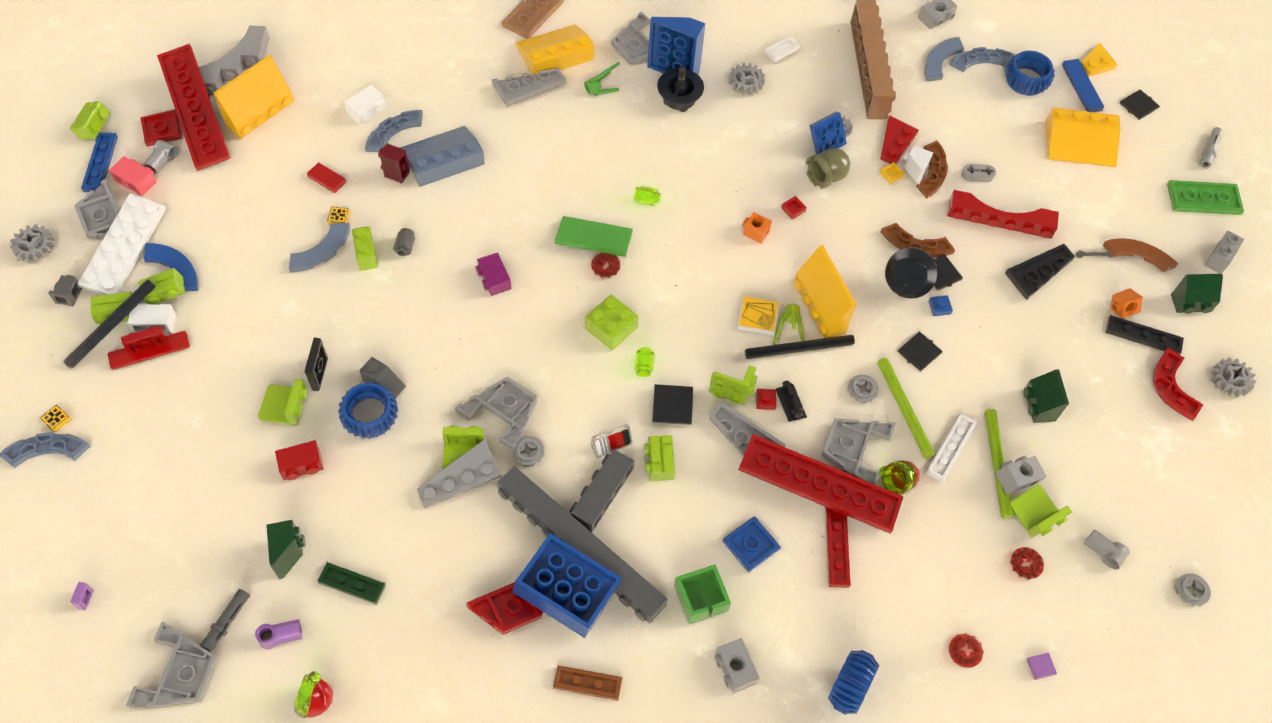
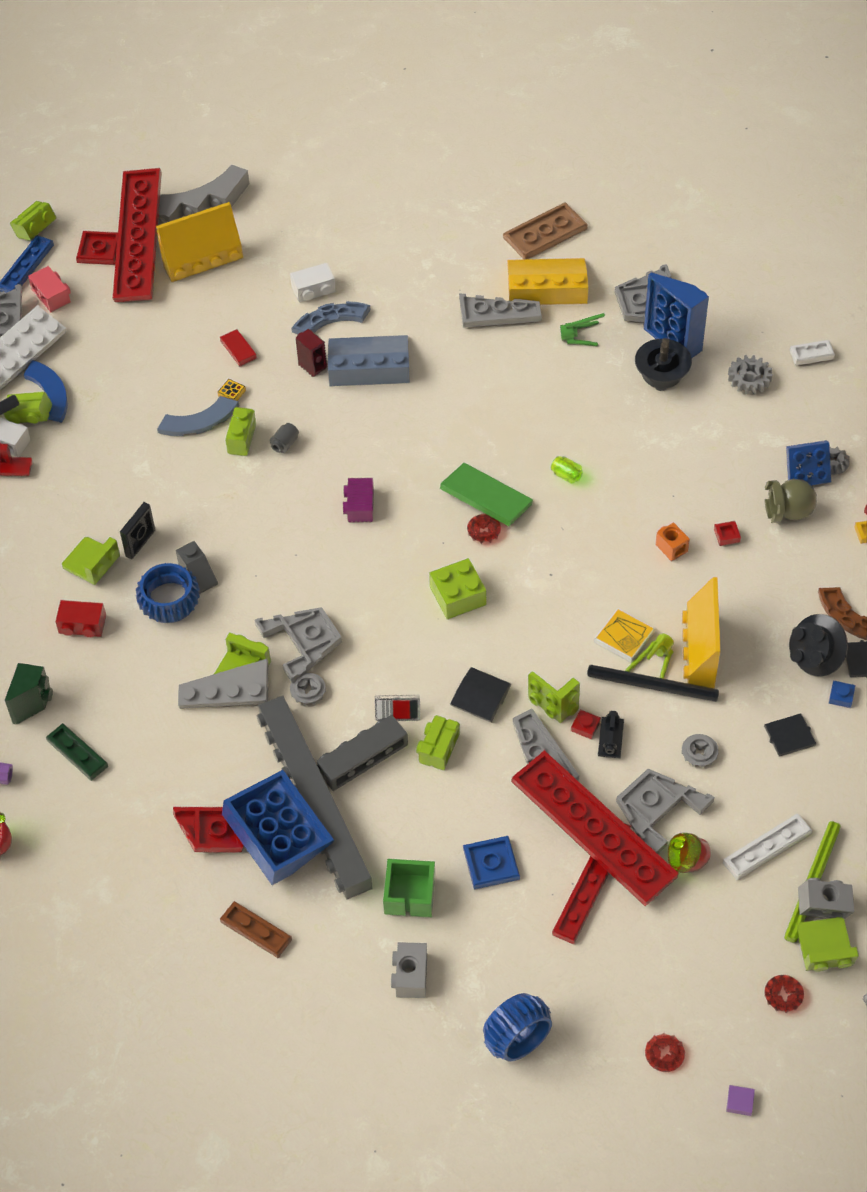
camera: 30 degrees right, 5 degrees down
light grey piece [143,140,178,174] -> none
clear neon green brick [634,347,655,377] -> none
lime axle [877,357,935,459] -> none

